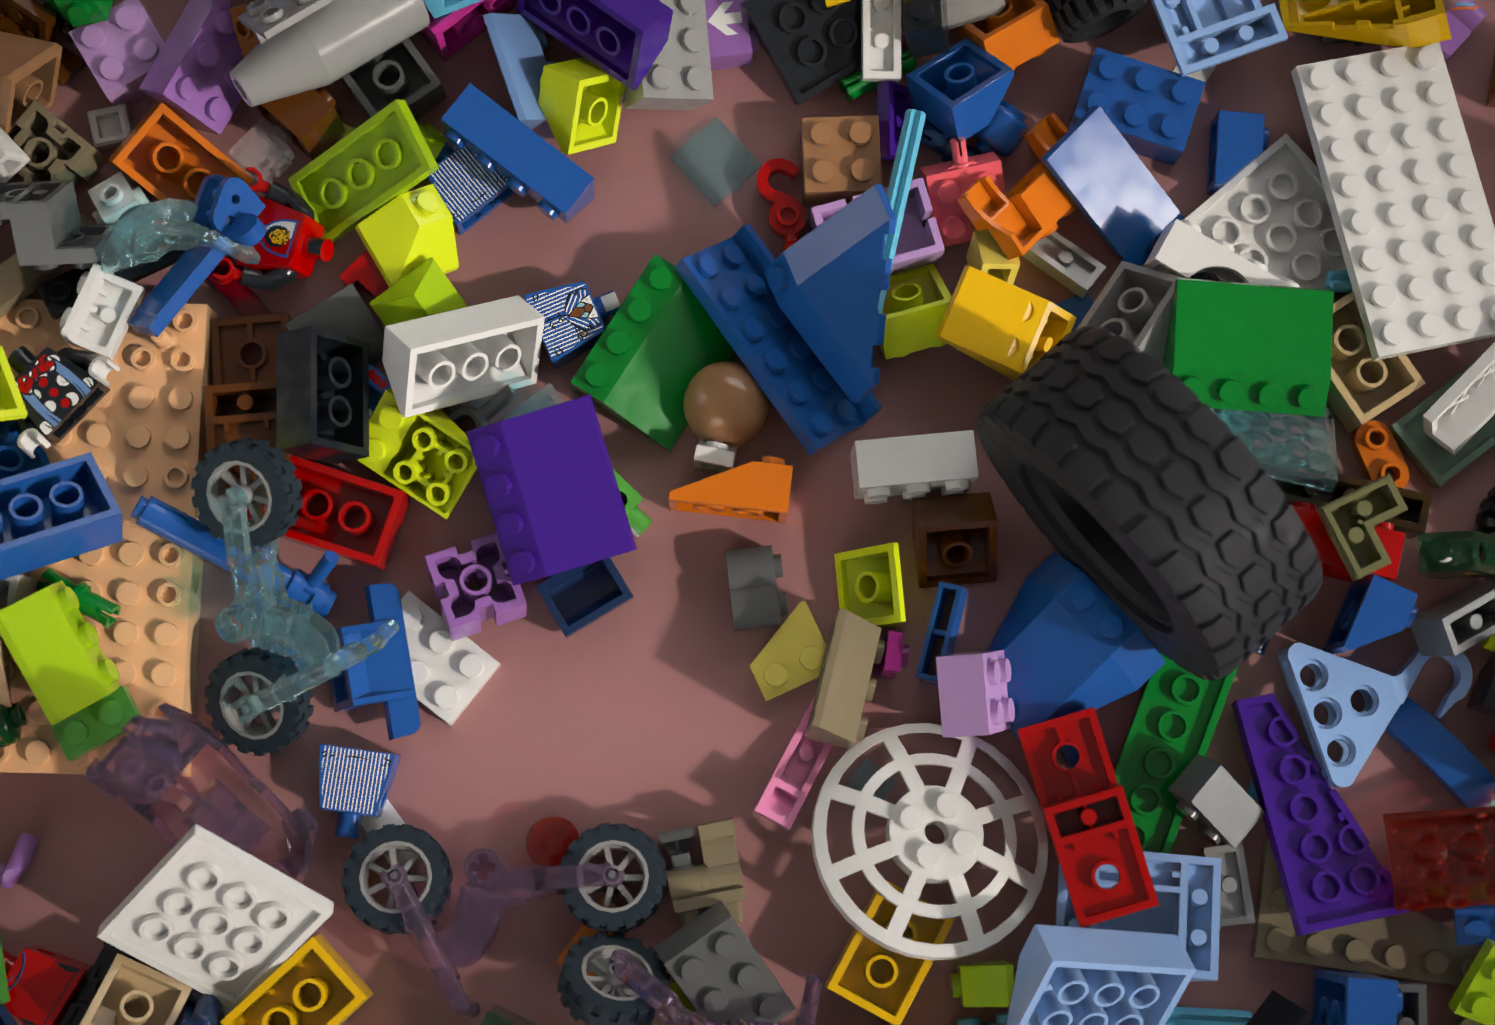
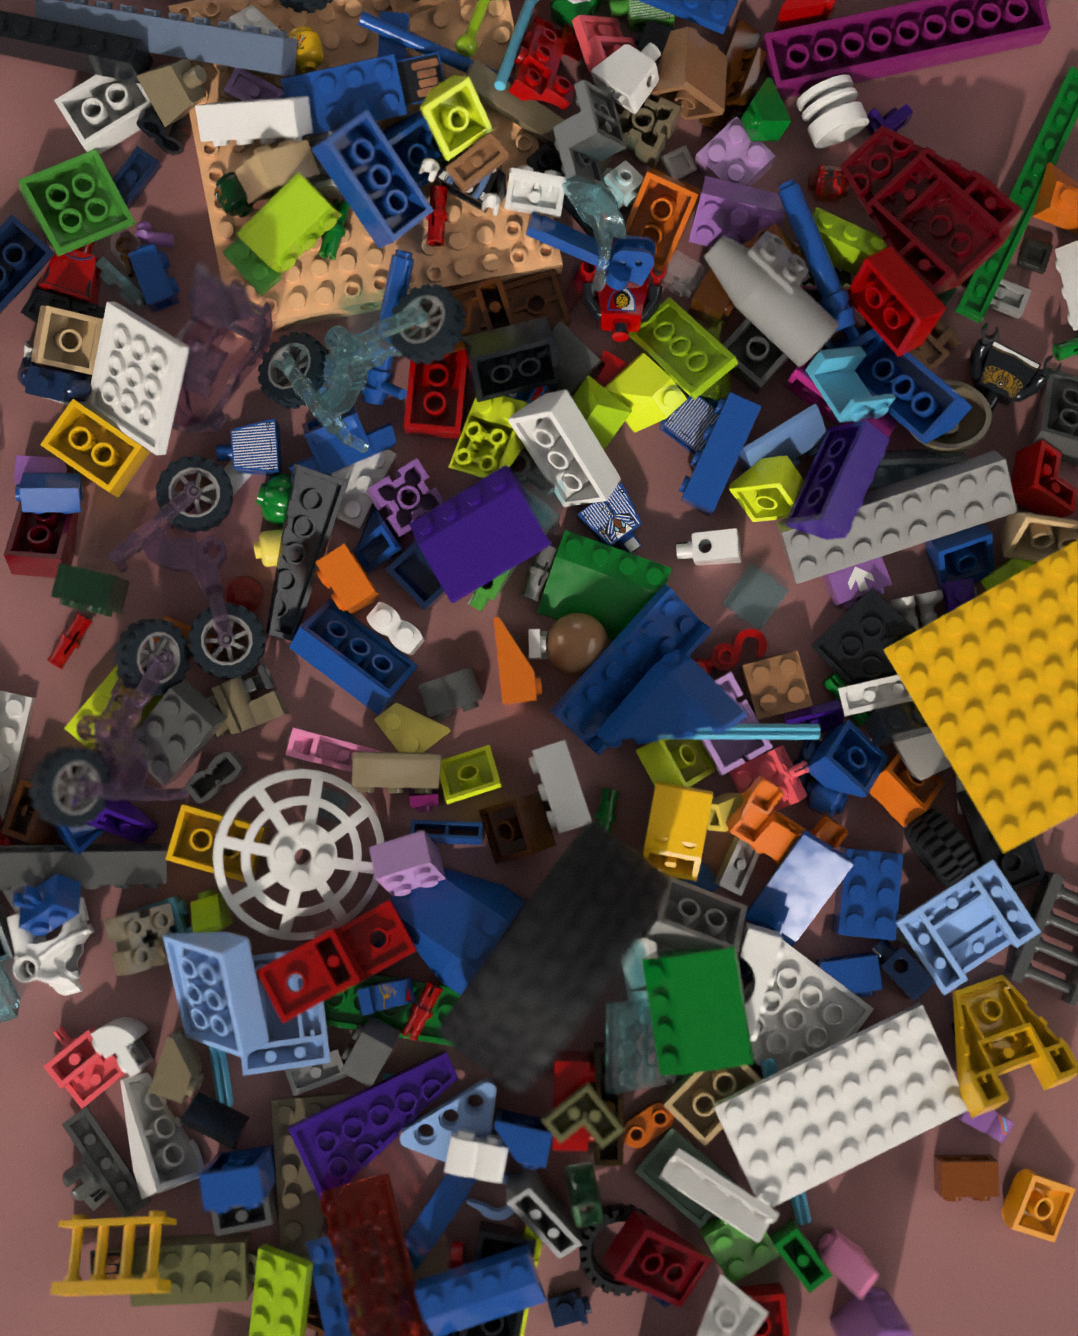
camera: 90 degrees right, 5 degrees up
none -> clear light blue plate [96,256,147,309]
none -> reddish brown hand [116,237,134,277]
none -> blue brick [128,244,181,313]
none -> dark grey brick [185,751,248,804]
none -> light yellow head [253,529,283,567]
none -> green plant [256,474,292,527]
none -> black wing [266,463,348,641]
none -> blue slope [289,599,419,716]
none -> orange brick [315,544,381,615]
none -> blue slope [352,506,404,574]
none -> blue leg [357,977,416,1015]
none -> white brick [366,602,425,655]
none -> red pin [401,981,444,1041]
none -> red pin [426,185,449,247]
none -> white brick [444,1129,508,1183]
none -> medium nougat plate [446,132,509,194]
none -> light grey pin [521,546,558,602]
none -> green pin [594,787,620,834]
none -> white torso [676,528,742,565]
none -> dark blue torso [872,939,936,1001]

